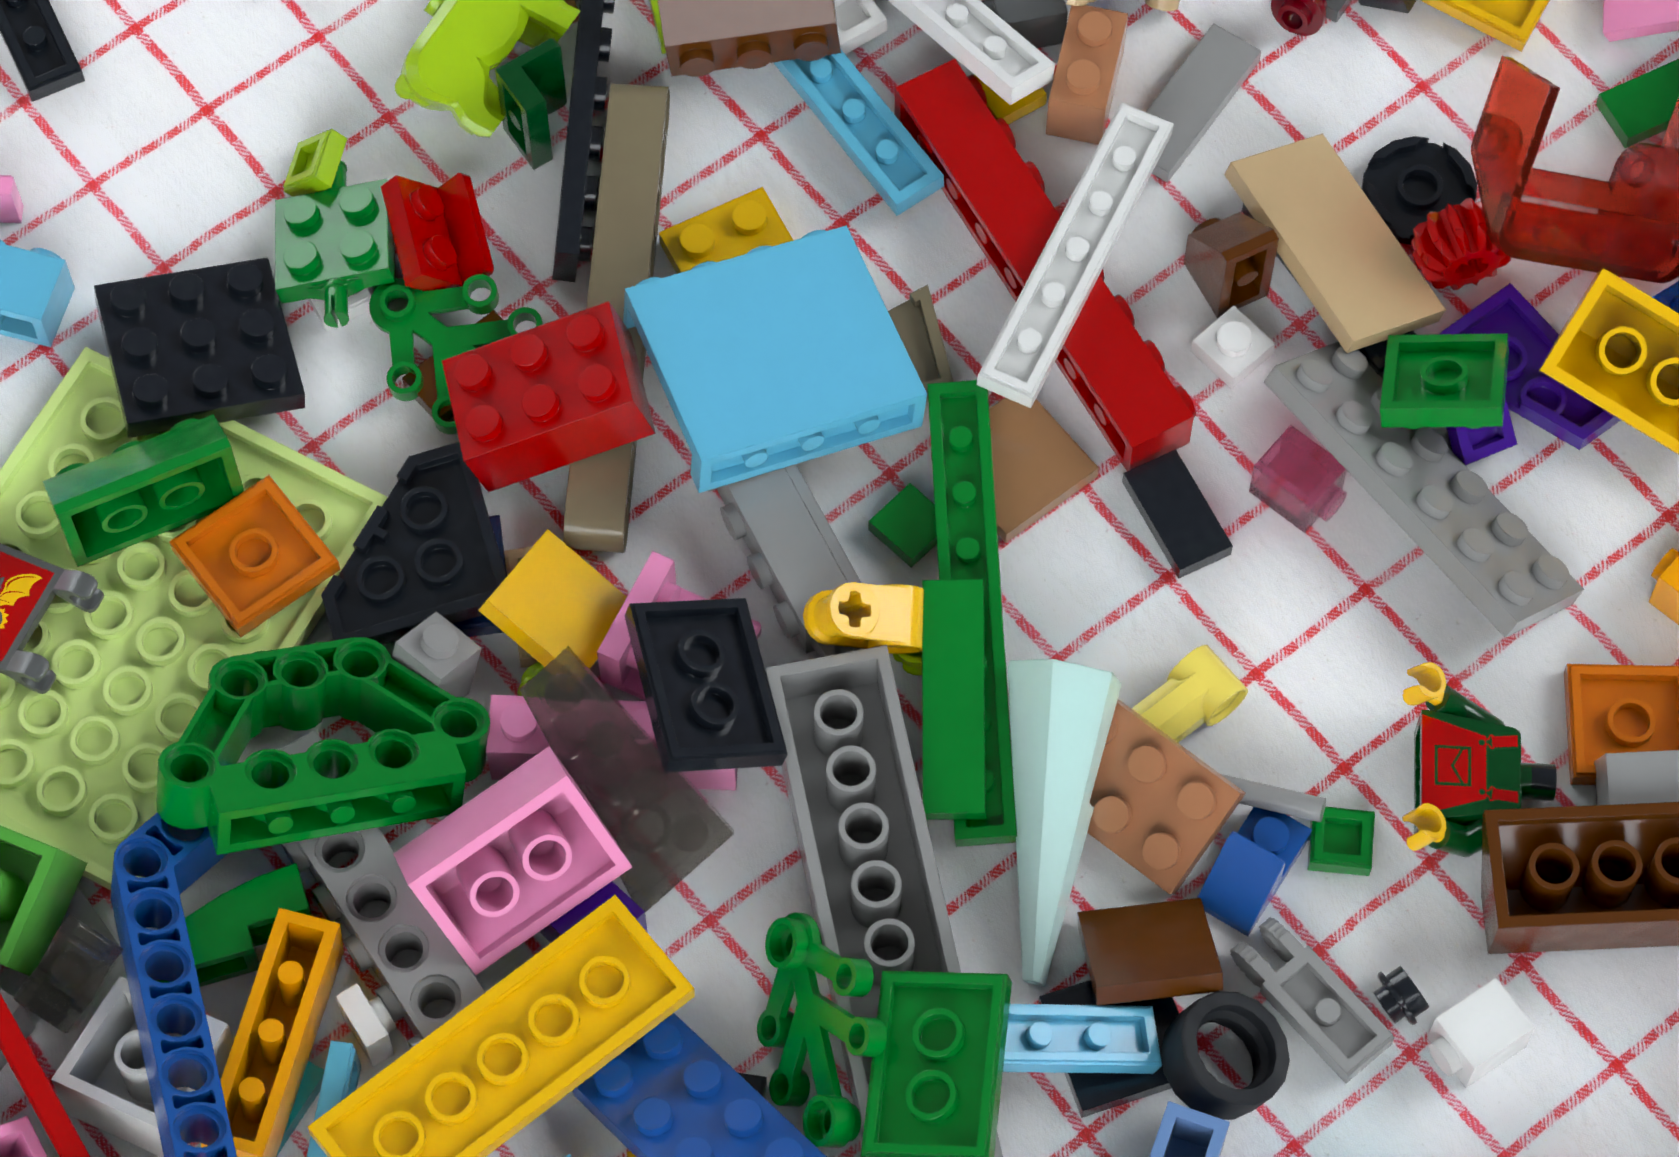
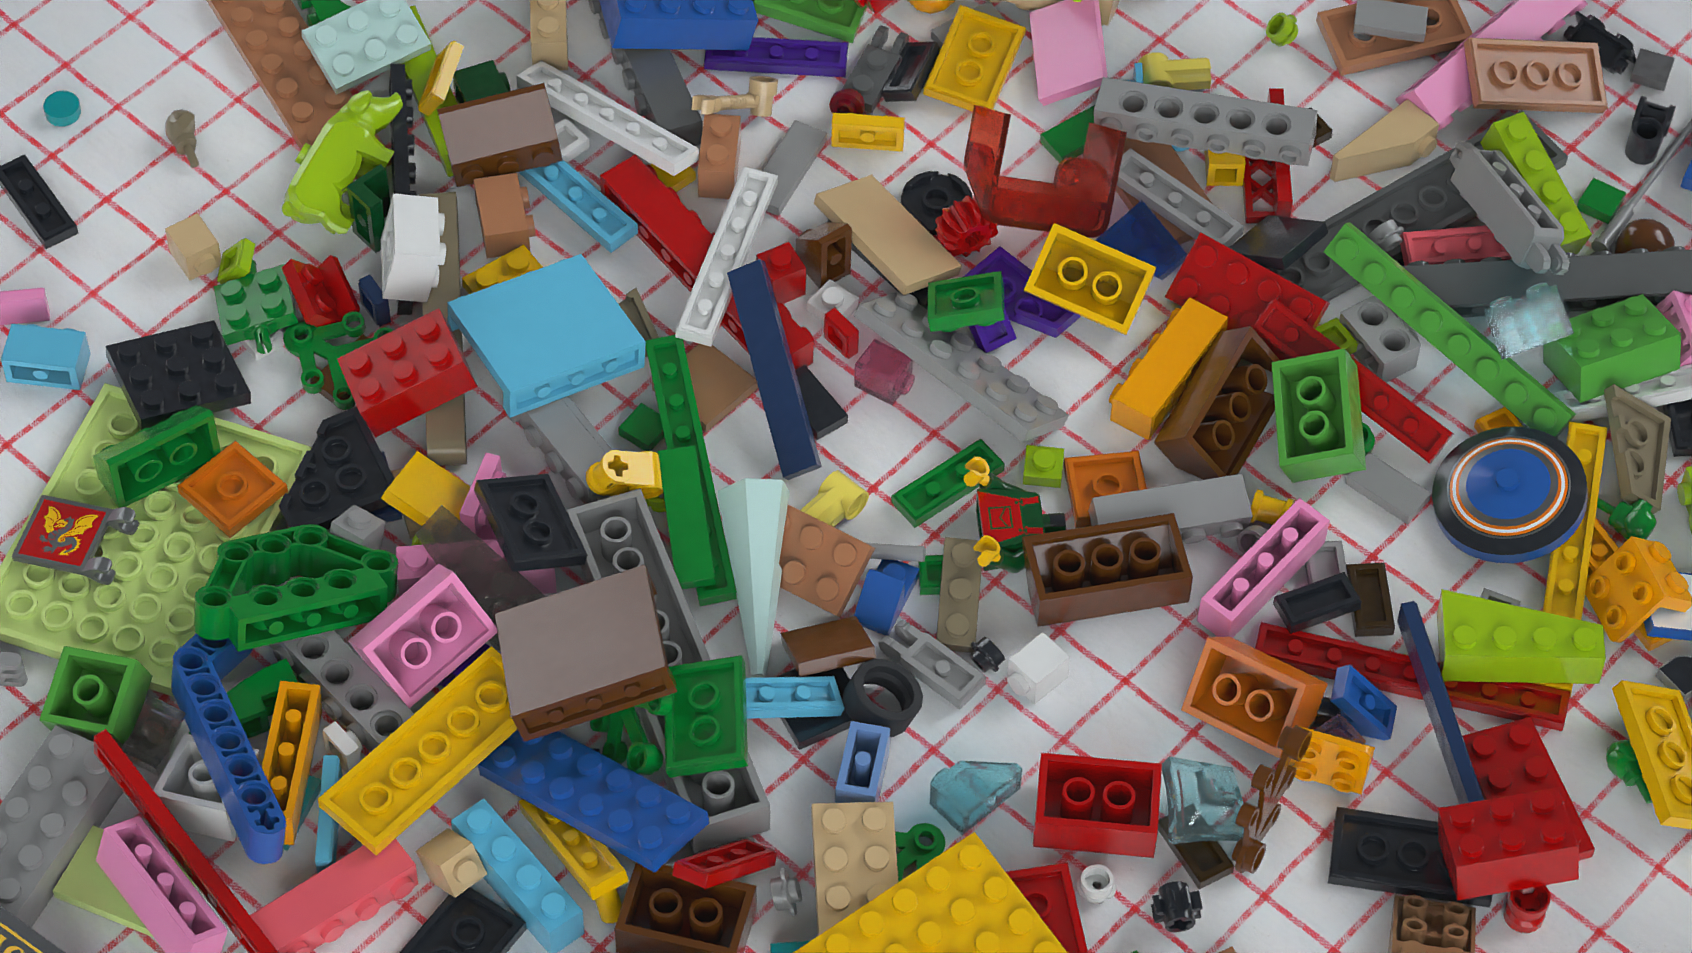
camera: 10 degrees left, 10 degrees down
none -> tan brick [165,213,221,281]
none -> dark blue tile [358,274,391,327]
none -> white brick [381,193,446,302]
none -> nougat brick [474,173,536,258]
none -> panel [495,564,677,742]
none -> dark blue tile [727,259,822,480]
none -> red brick [756,242,806,304]
none -> red tile [824,307,859,359]
none -> yellow plate [831,113,905,152]
none -> green tile [891,439,1005,528]
none -> dark tan plate [936,537,982,653]
none -> lime plate [1023,445,1064,488]

